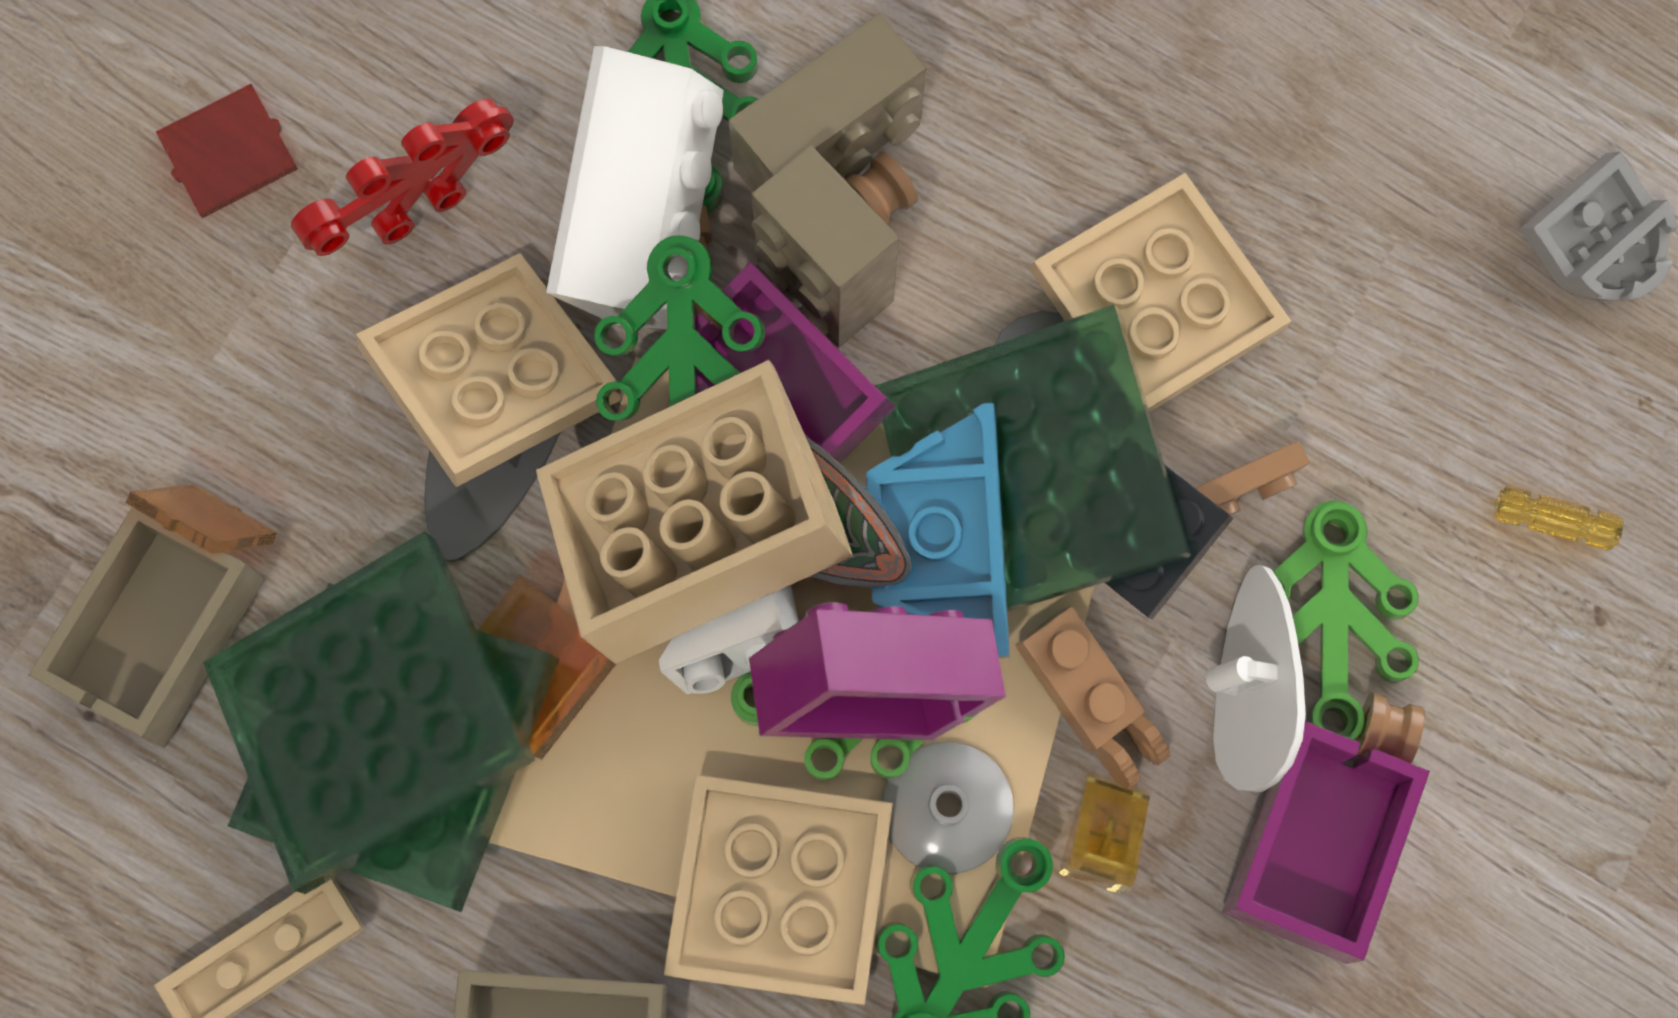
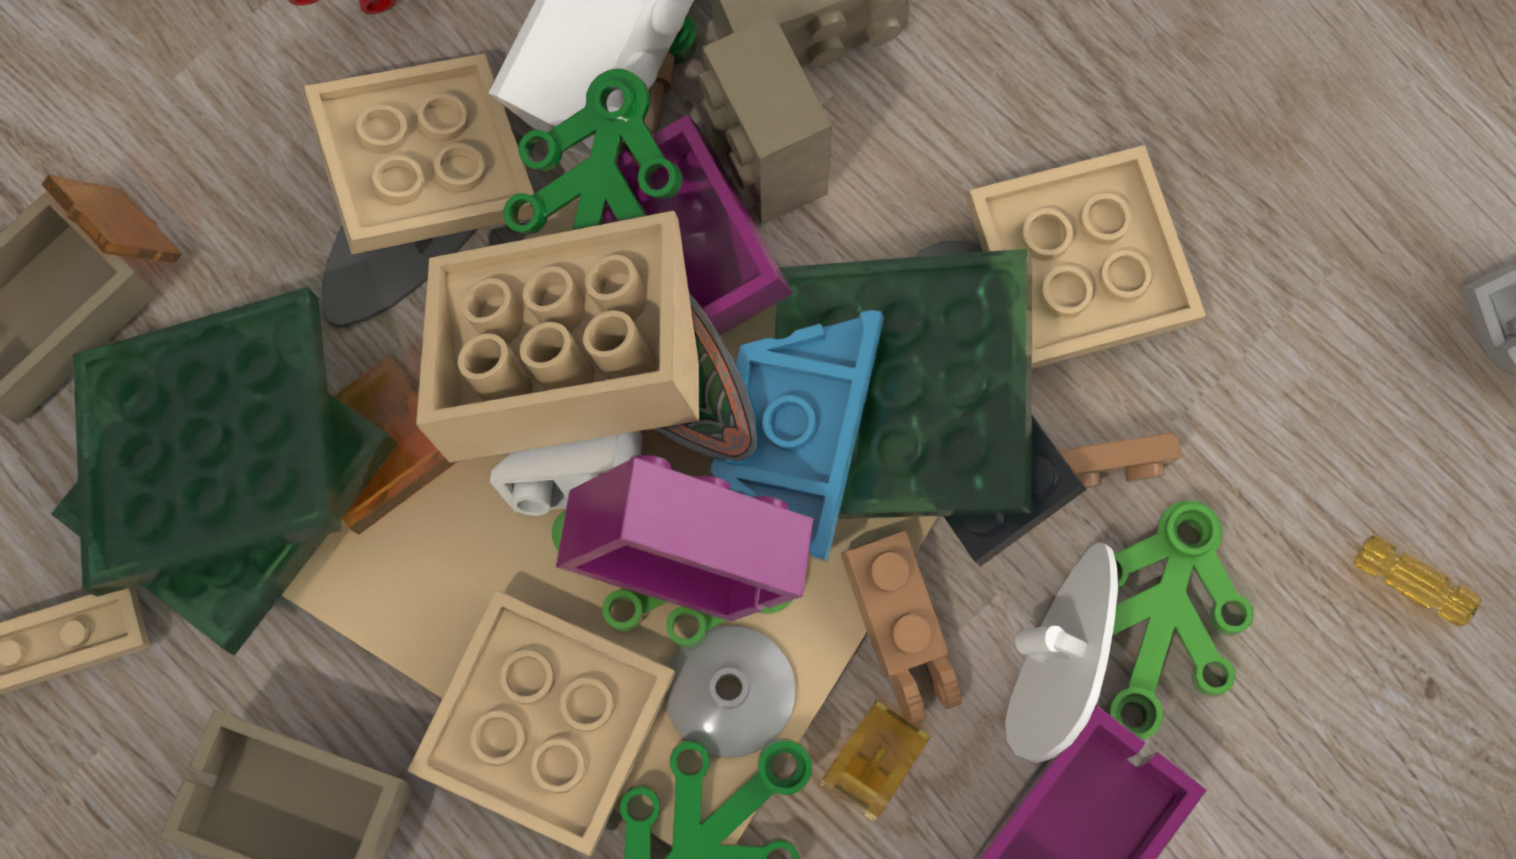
camera: 20 degrees right, 0 degrees up
medium nougat wheel [845,152,918,224] -> none
medium nougat wheel [1354,693,1425,764] -> none

